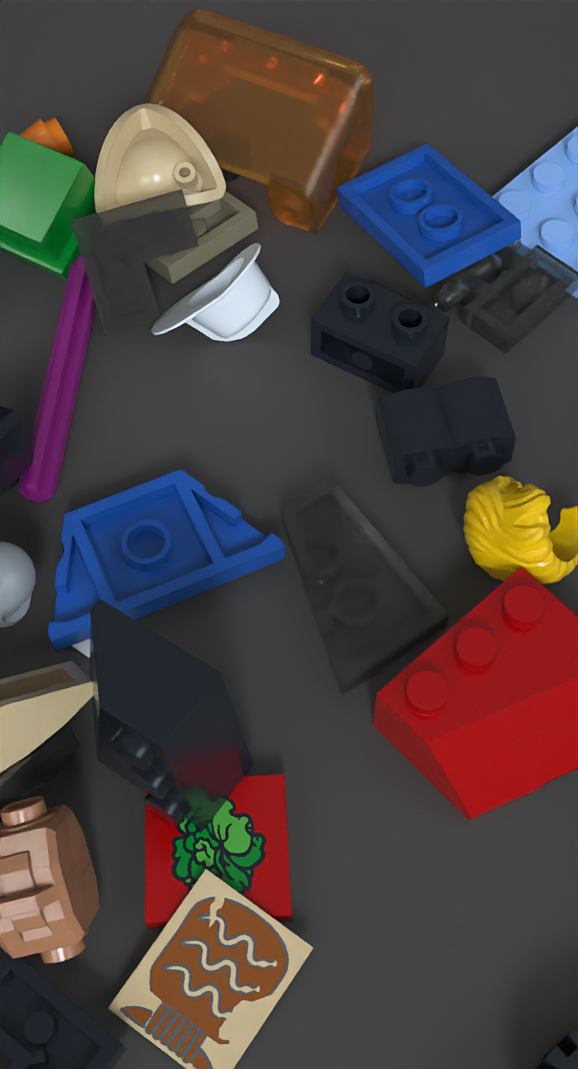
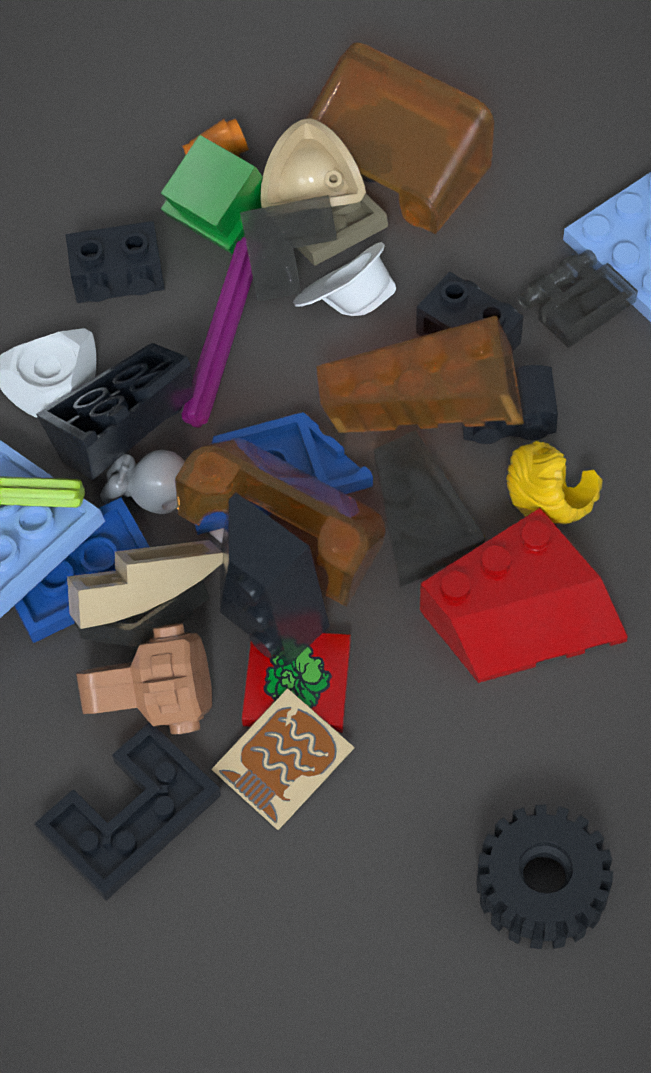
camera: 10 degrees right, 0 degrees up
blue plate [336,143,521,288] -> none
none -> clear orange windscreen [175,438,386,607]
none -> clear orange wedge [316,316,524,433]

